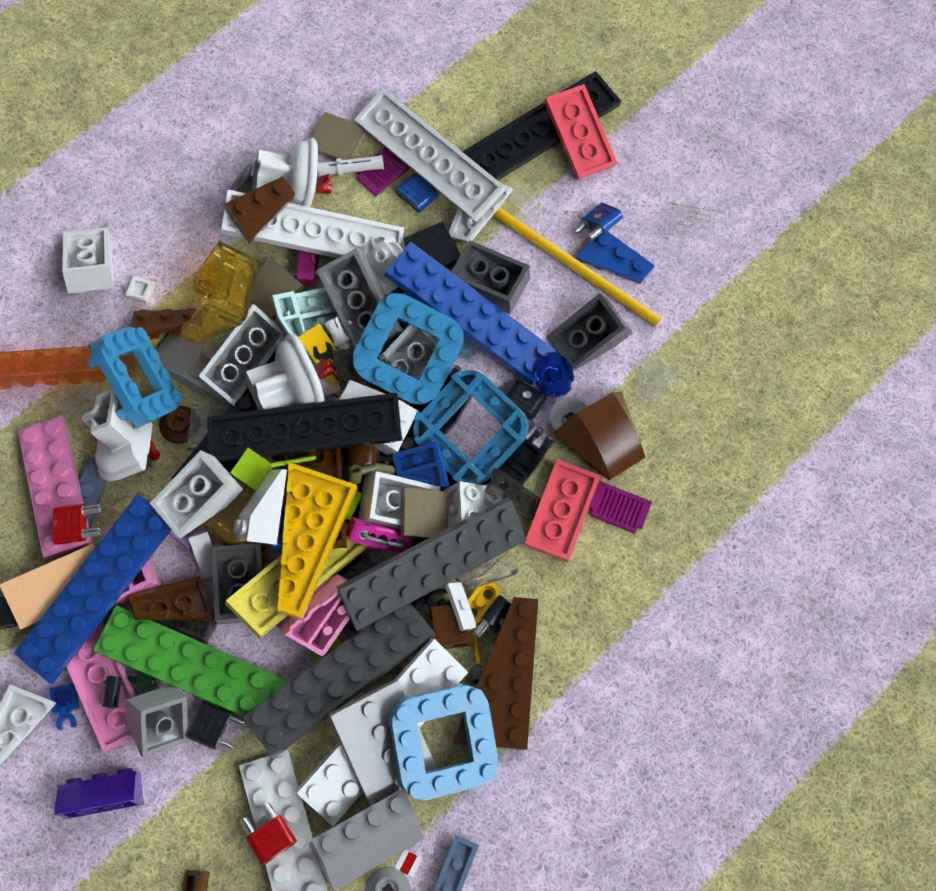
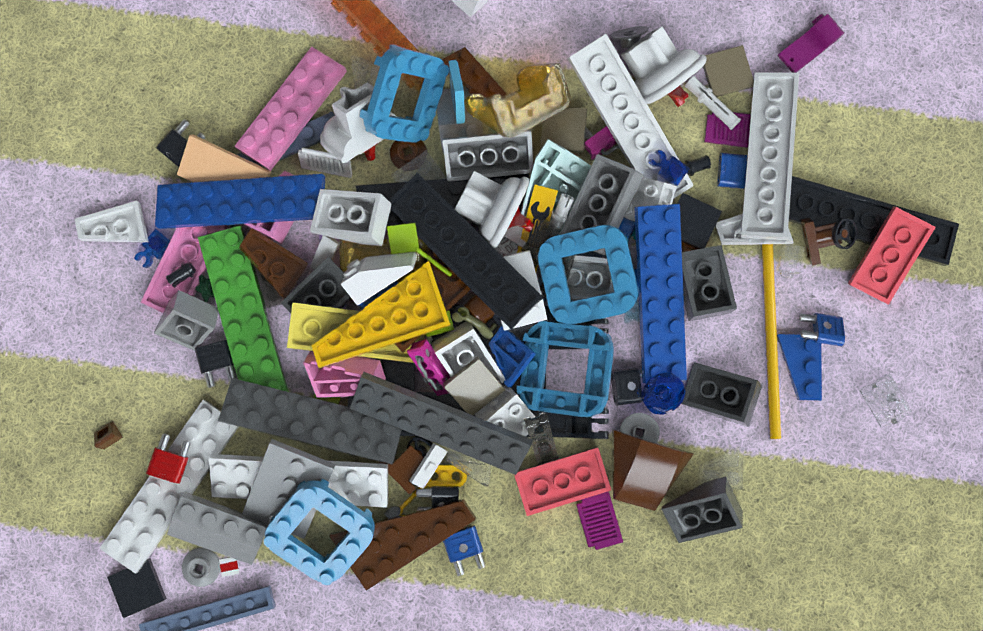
camera: 60 degrees right, 15 degrees up
red piece [52,503,101,545] -> none
dark purple slope [54,768,144,819] -> none
white tile [125,275,155,304] -> none
reddish brown wing [224,176,295,244] -> none
none -> white window [298,148,352,178]
none -> blue piece [443,525,485,576]
none -> medium azure tile [449,60,465,124]
none -> clear blue plate [648,150,690,186]
none -> dark grey slope [661,477,743,543]
none -> black pin [682,155,711,176]
none -> magenta door [777,14,845,73]
none -> reddish brown piece [801,217,857,266]

